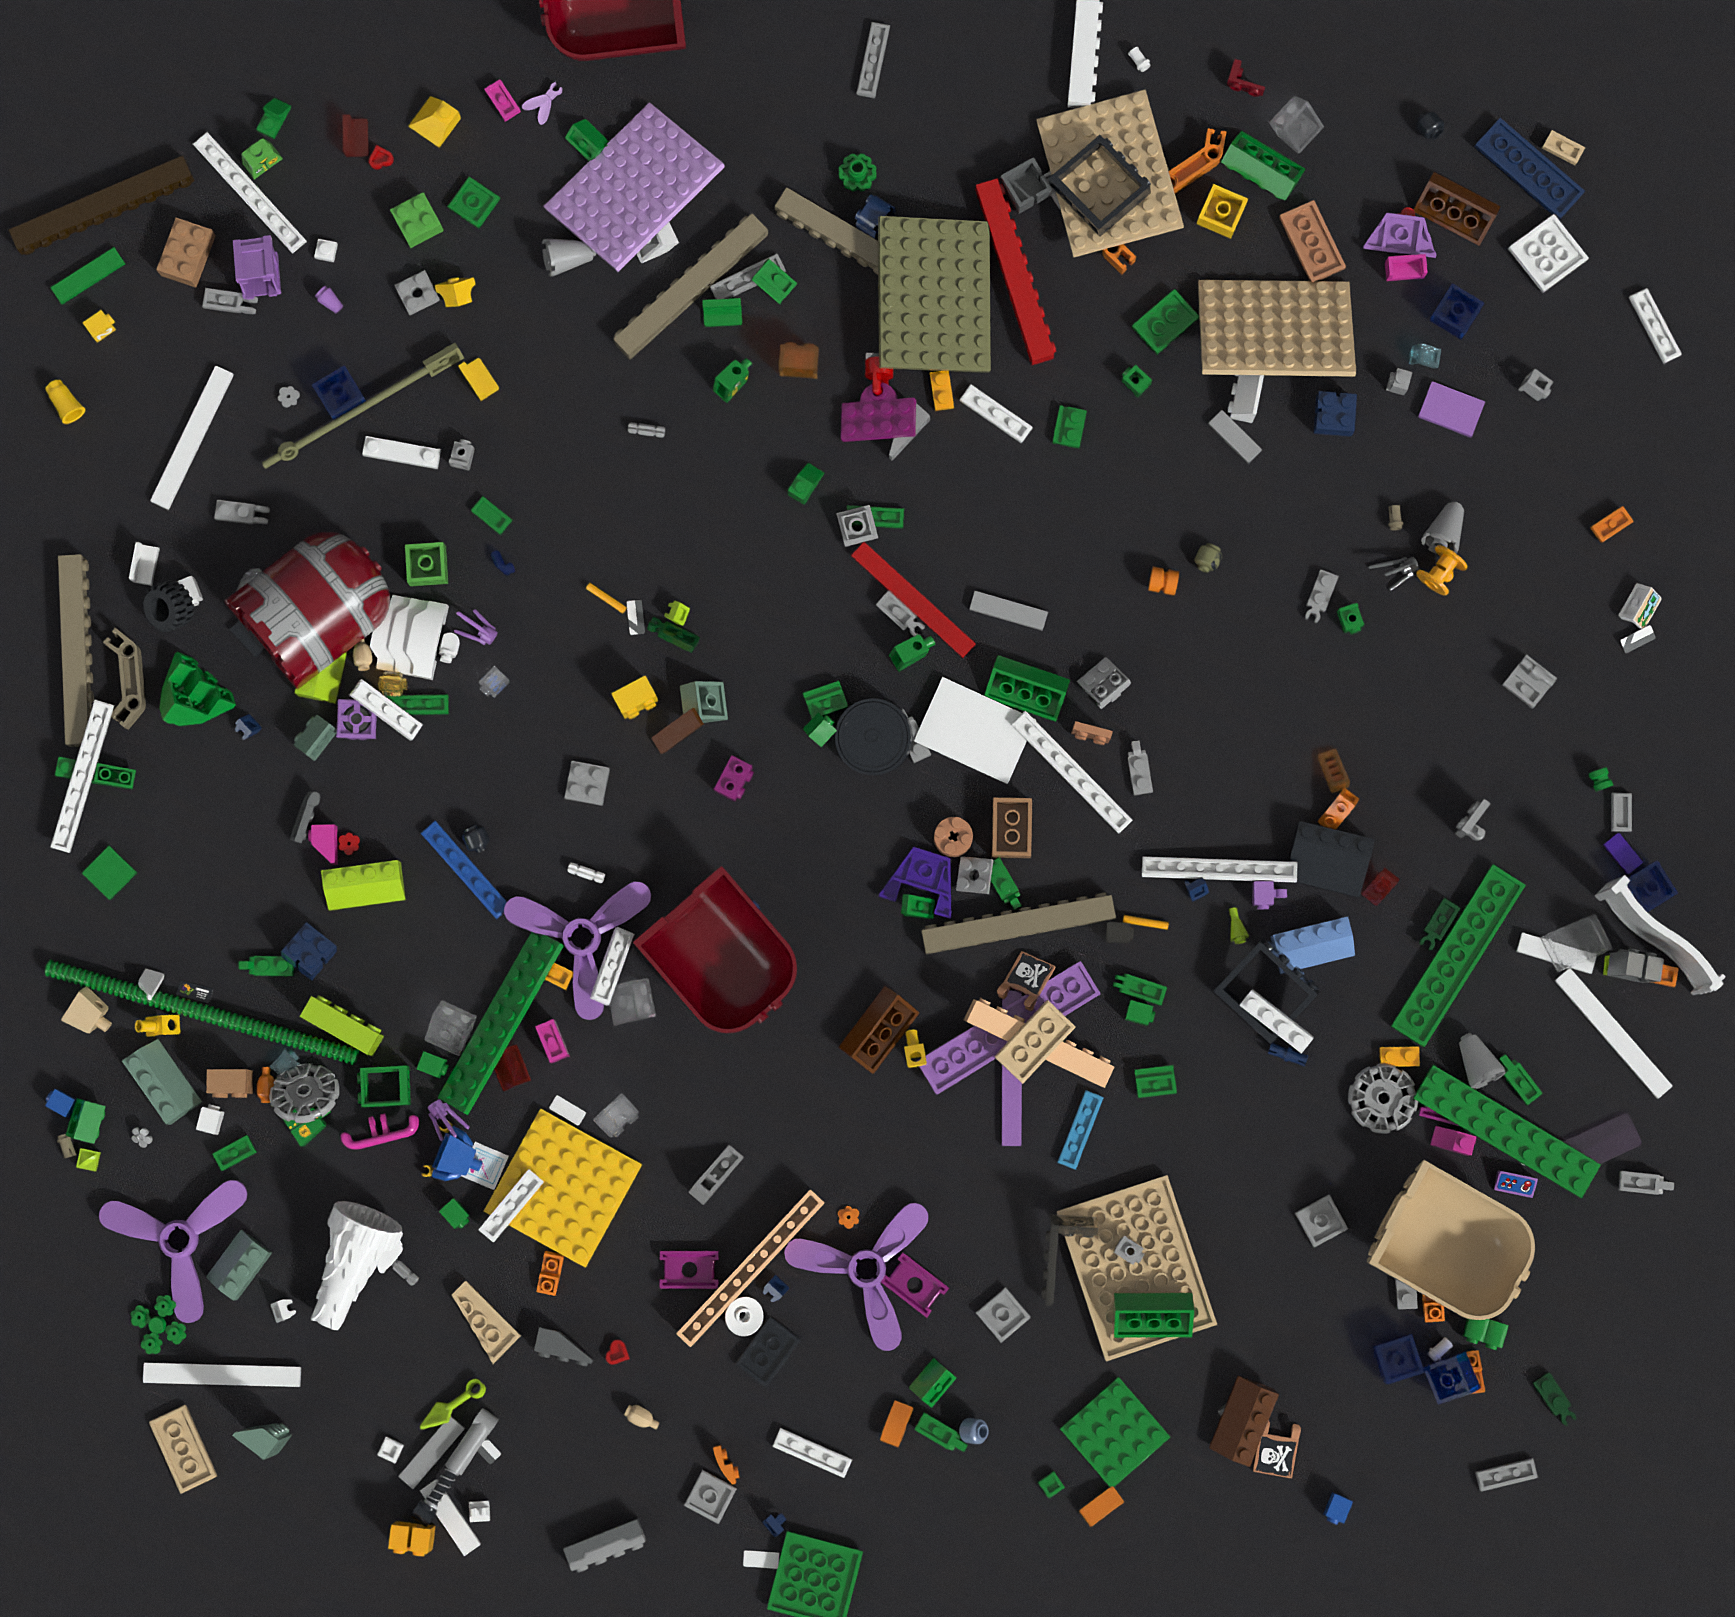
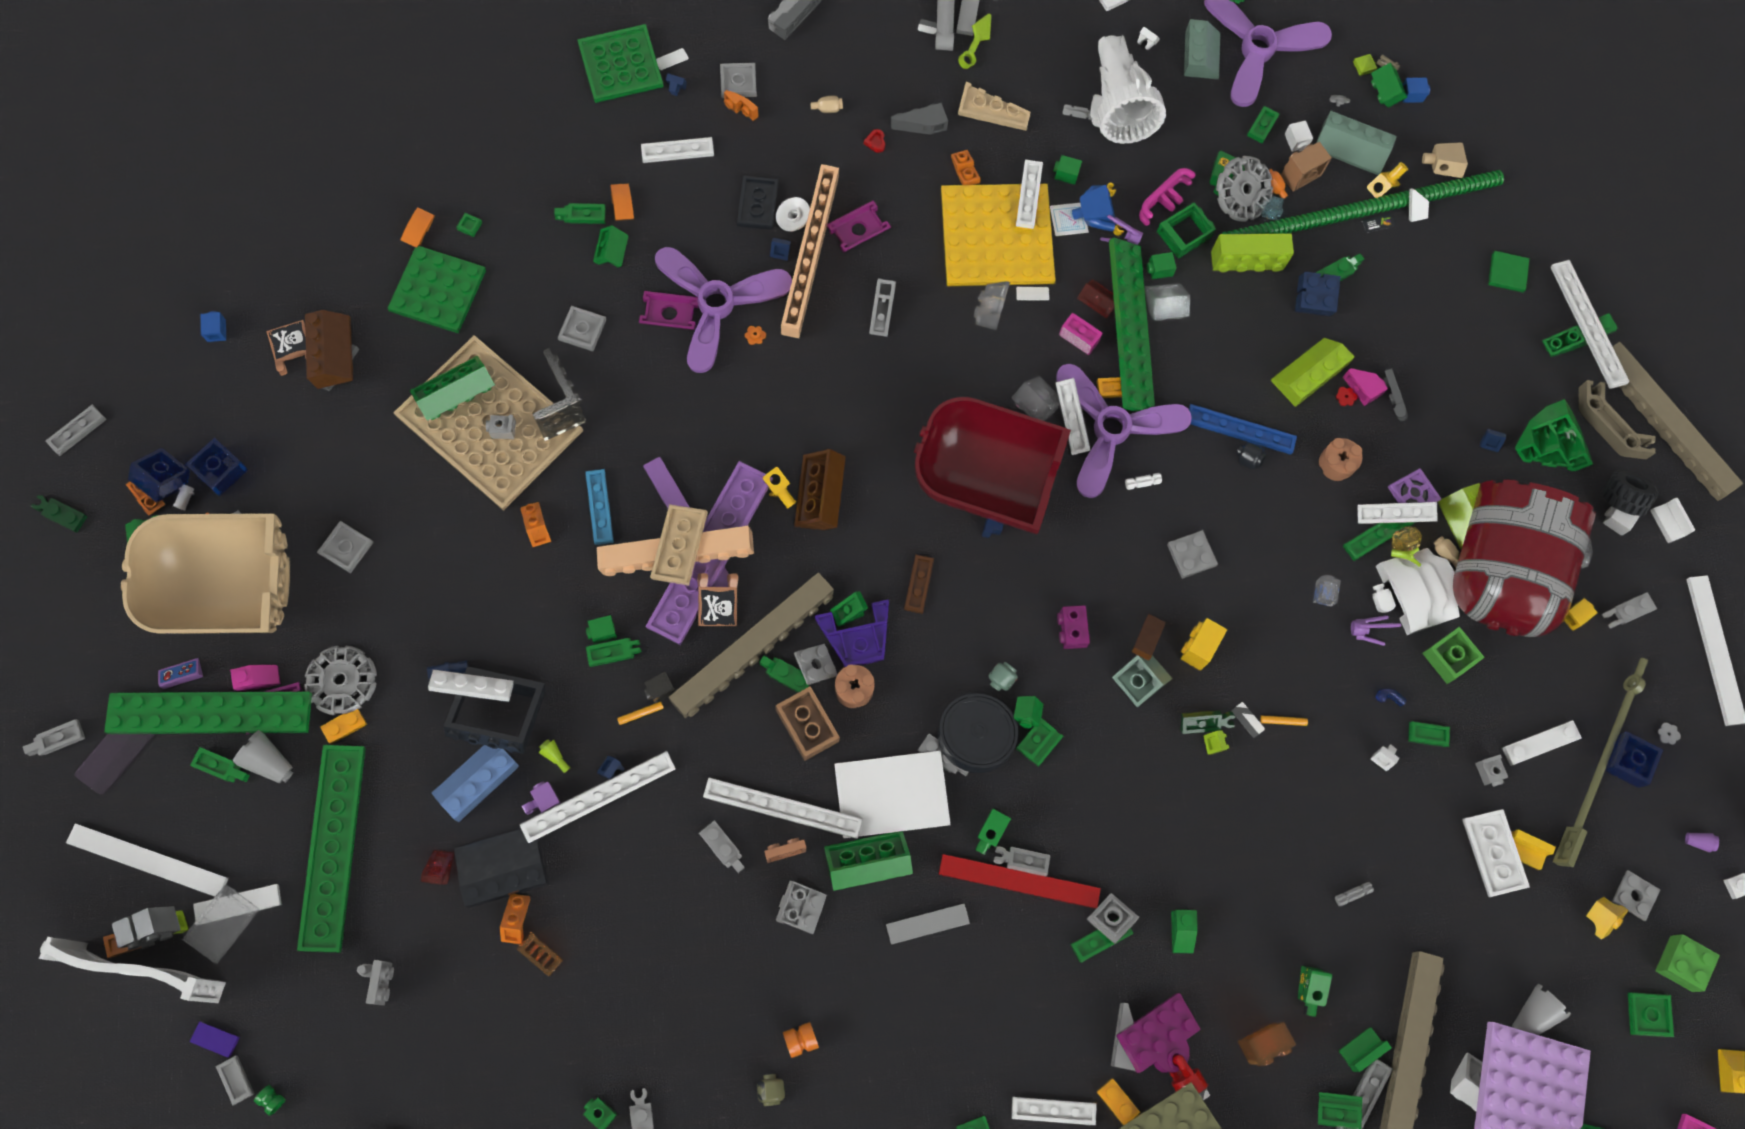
camera: 140 degrees right, 10 degrees down
sand green slope [294,715,337,761] -> none
sand blue head [959,1418,989,1444] -> none
green plate [1134,1065,1177,1098] -> none
dark green plate [1419,898,1460,951] -> none
clear blue brick [1627,860,1678,912] -> none
none -> orange bracket [521,502,551,547]
none -> reddish brown tile [904,554,934,614]
none -> sand green head [989,662,1018,691]
none -> nougat brick [1319,438,1362,481]
none -> white tile [1371,744,1399,771]
none -> lime bar [1391,547,1421,567]
none -> white plate [1463,809,1530,897]
none -> yellow brick [1564,598,1598,630]

